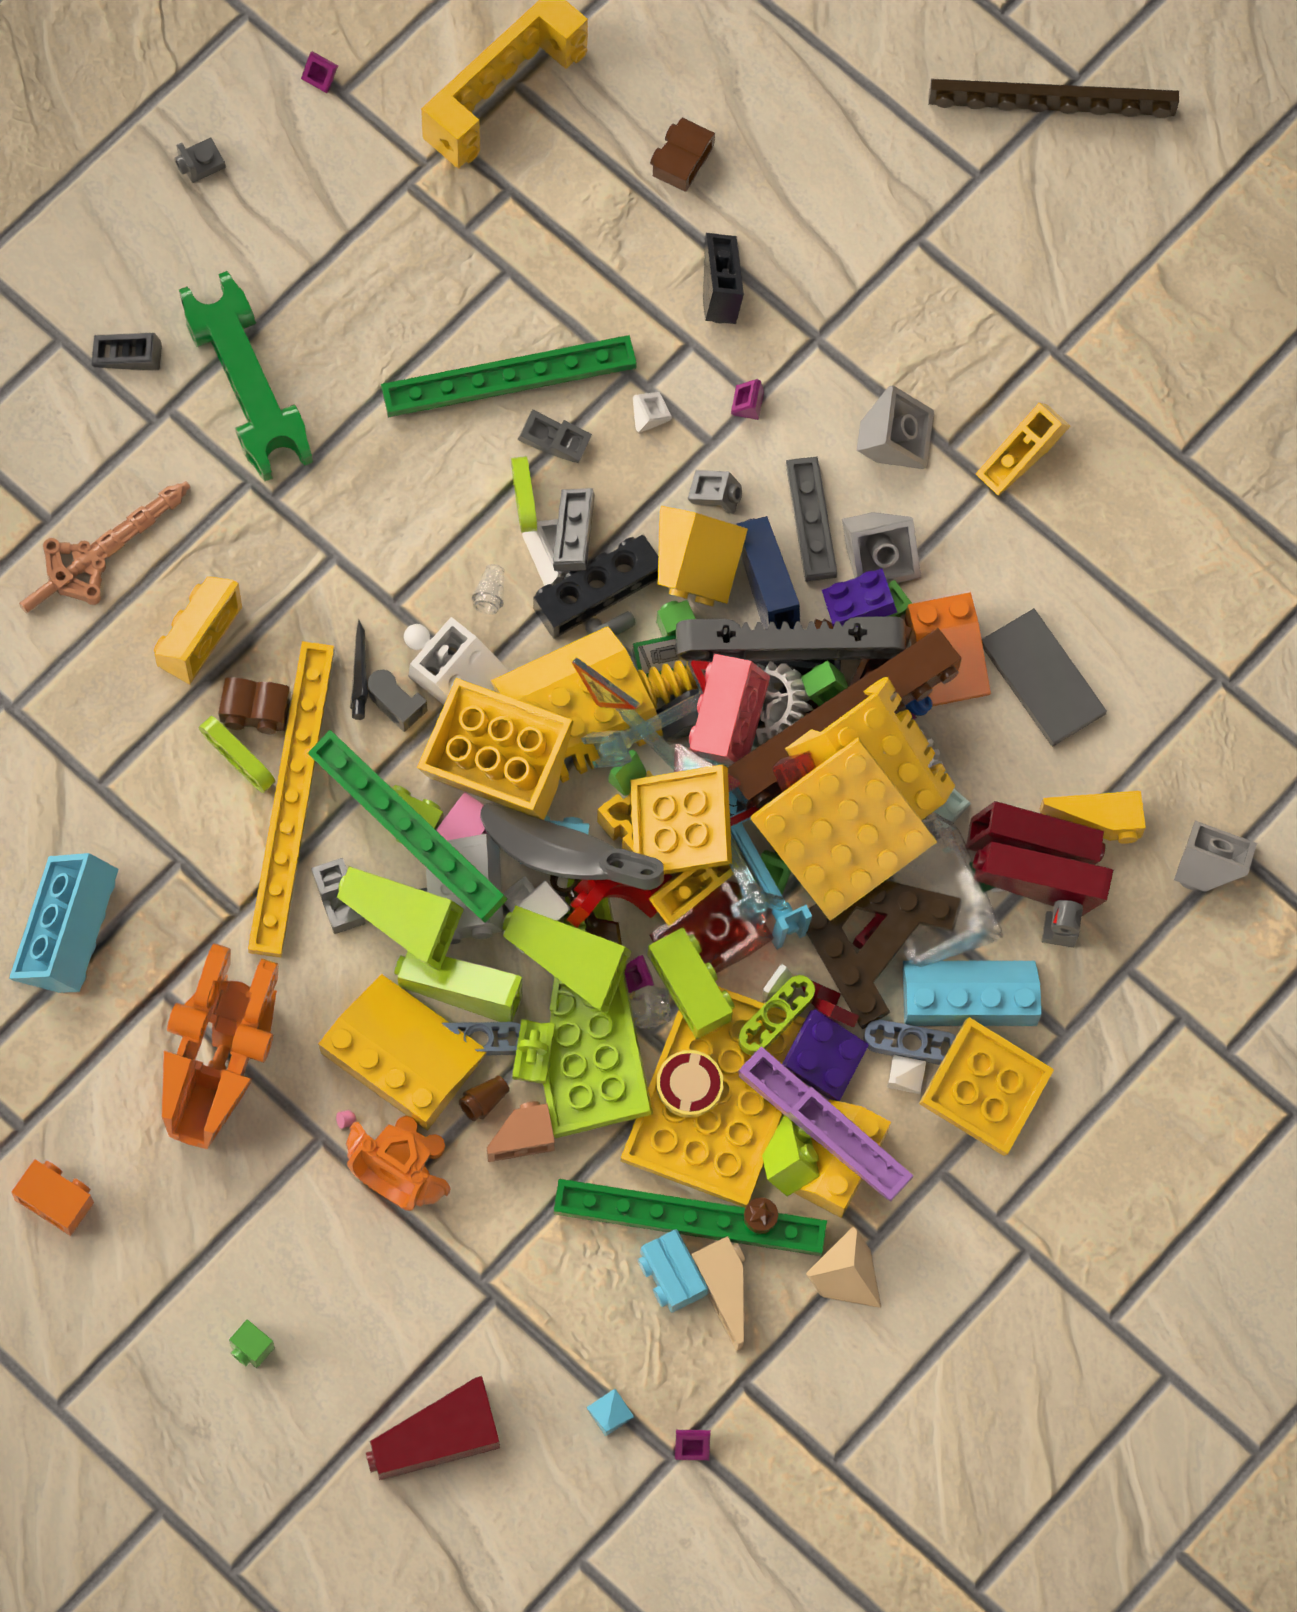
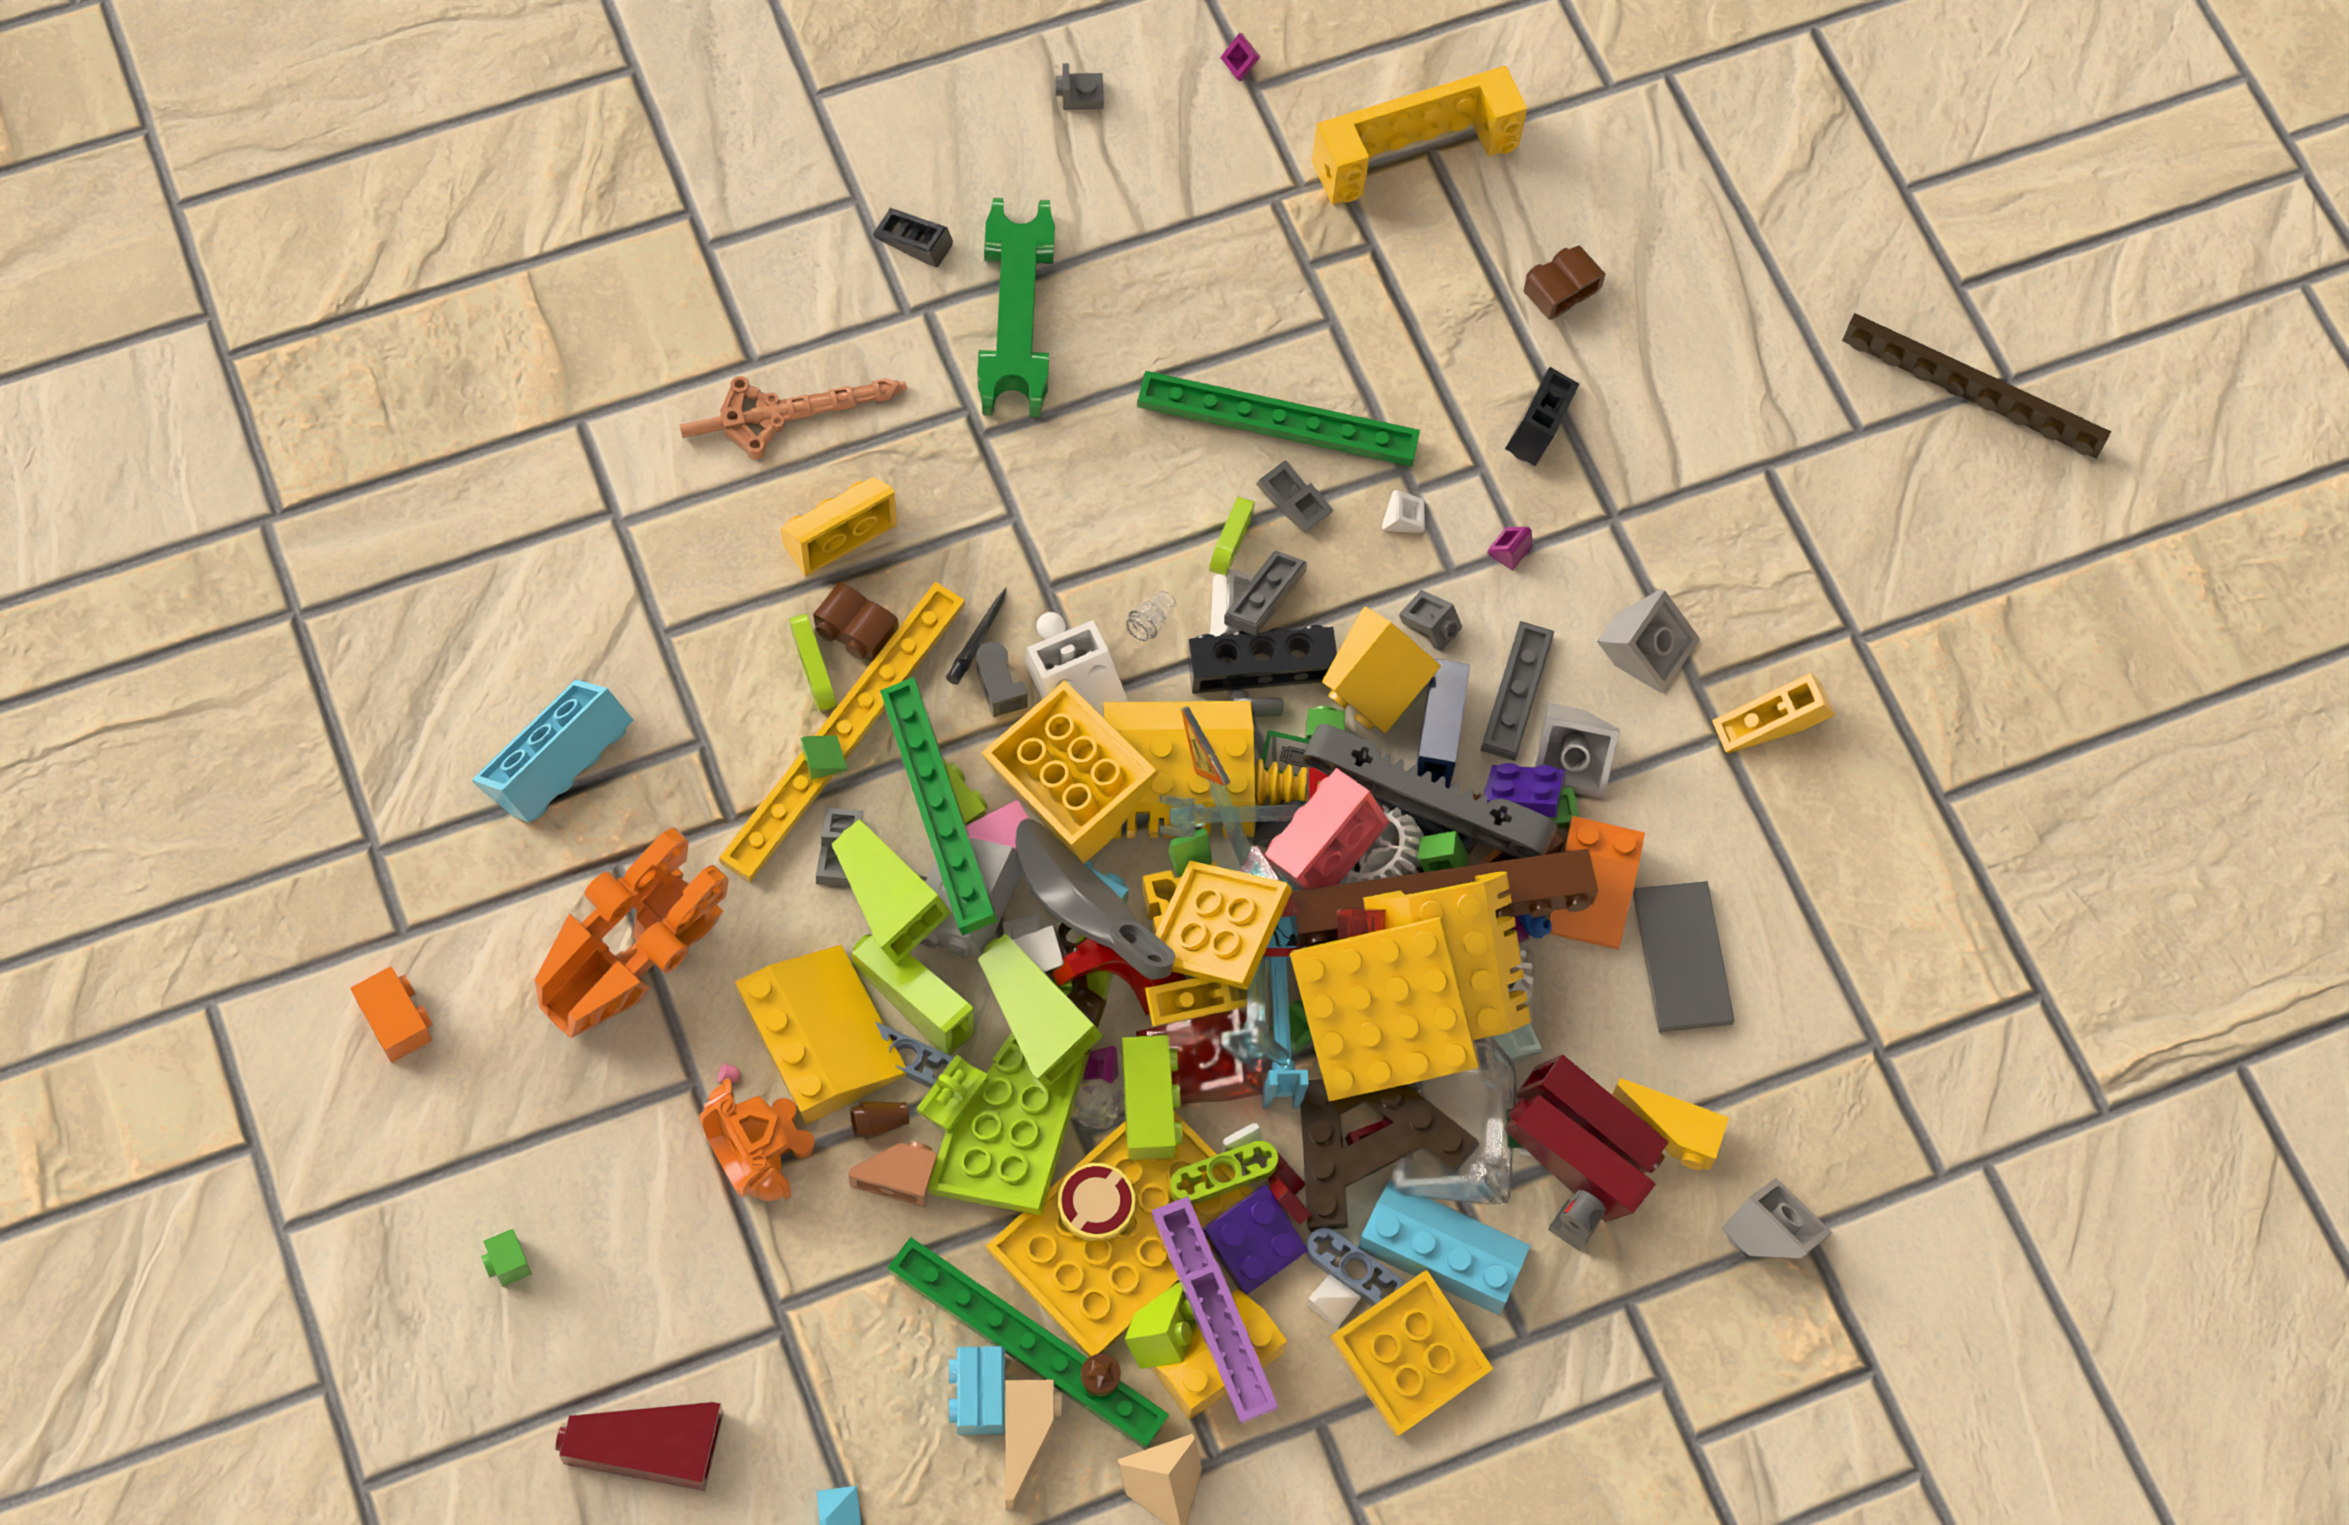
camera: 25 degrees right, 5 degrees down
none -> bright green slope [800,736,847,780]

